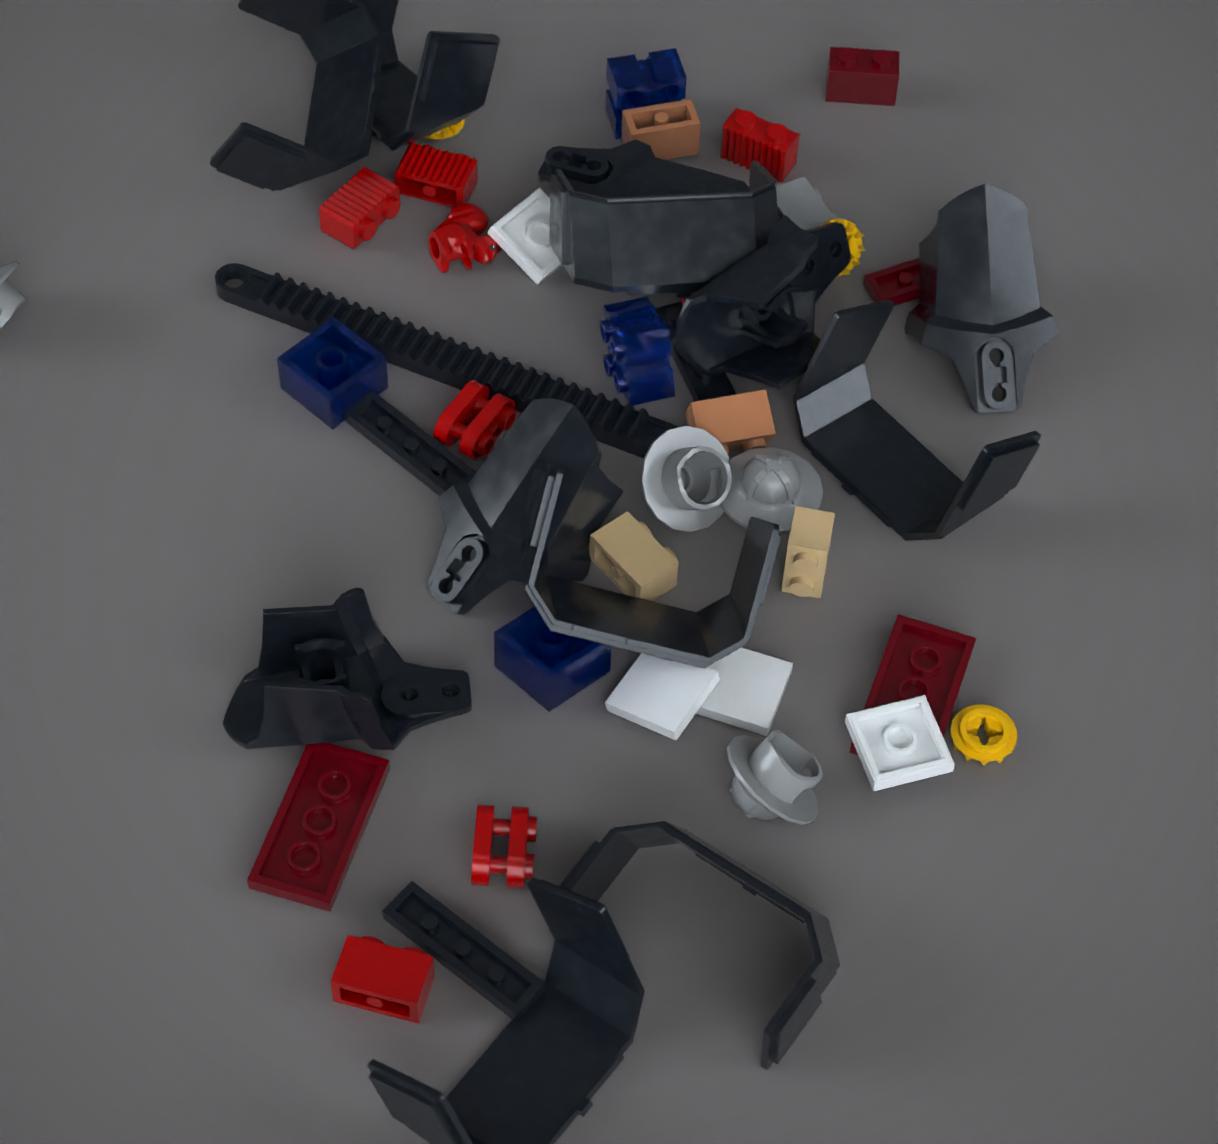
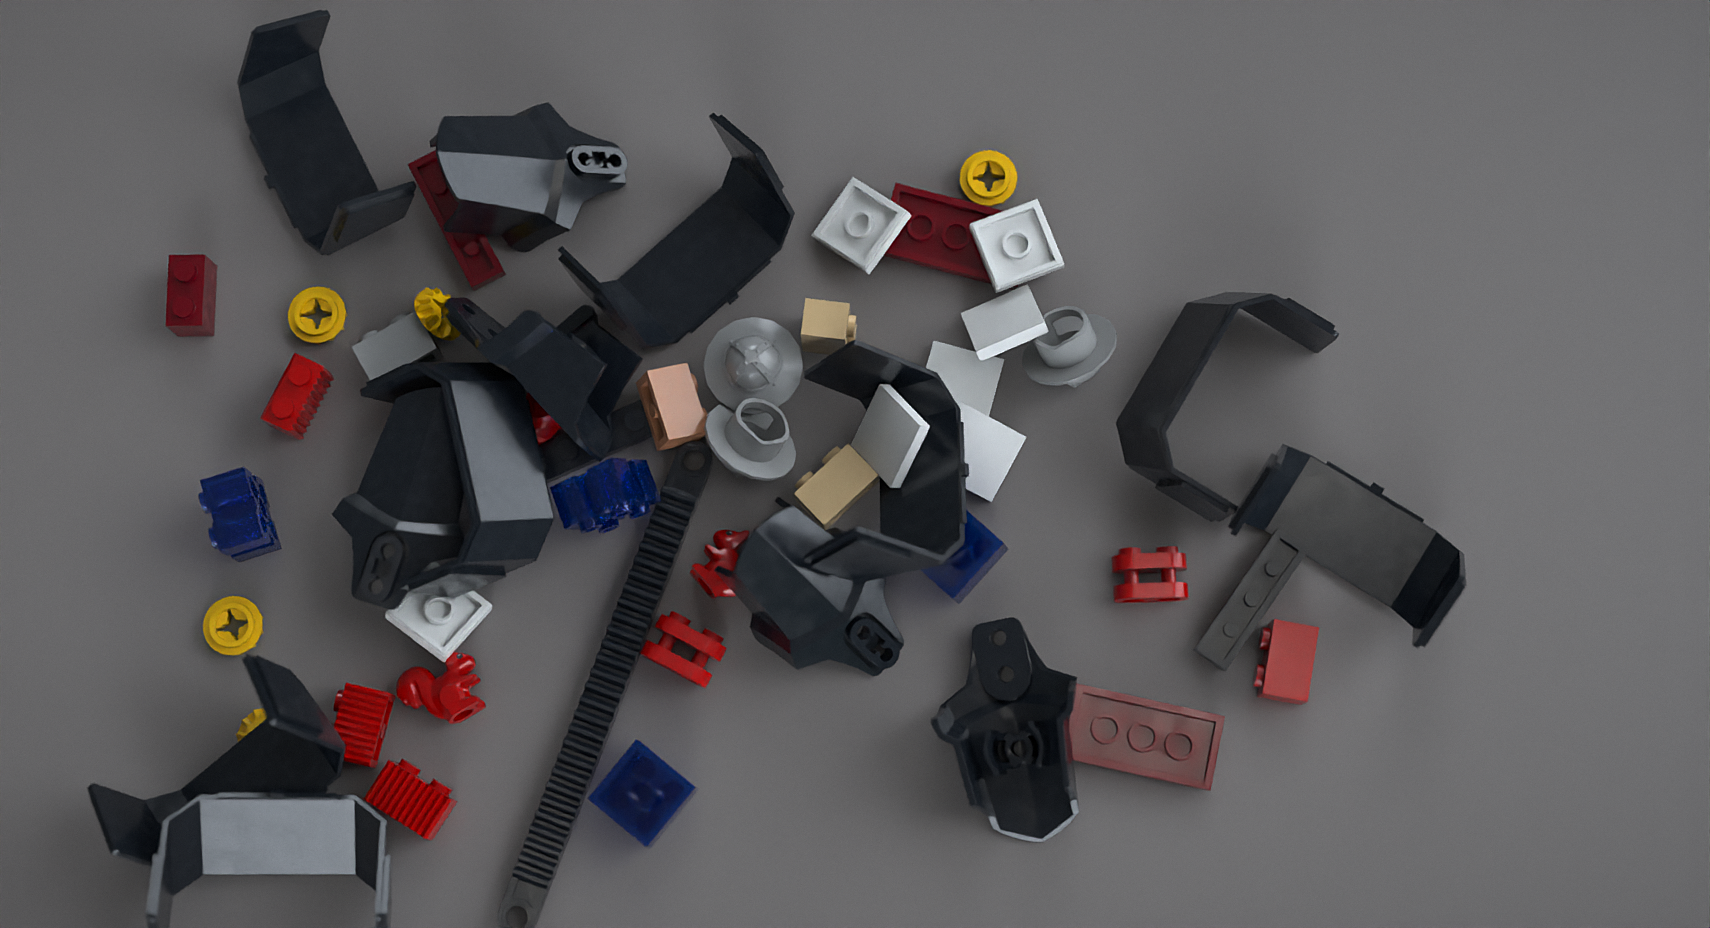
camera: 90 degrees left, 25 degrees up
black plate [344,390,477,496] -> none
nougat brick [621,99,701,160] -> none
none -> yellow gear [203,596,264,656]
none -> black piece [237,10,417,255]
none -> yellow gear [288,286,348,345]
none -> white tile [811,177,912,275]
none -> white tile [851,384,930,488]
none -> white tile [961,284,1049,361]

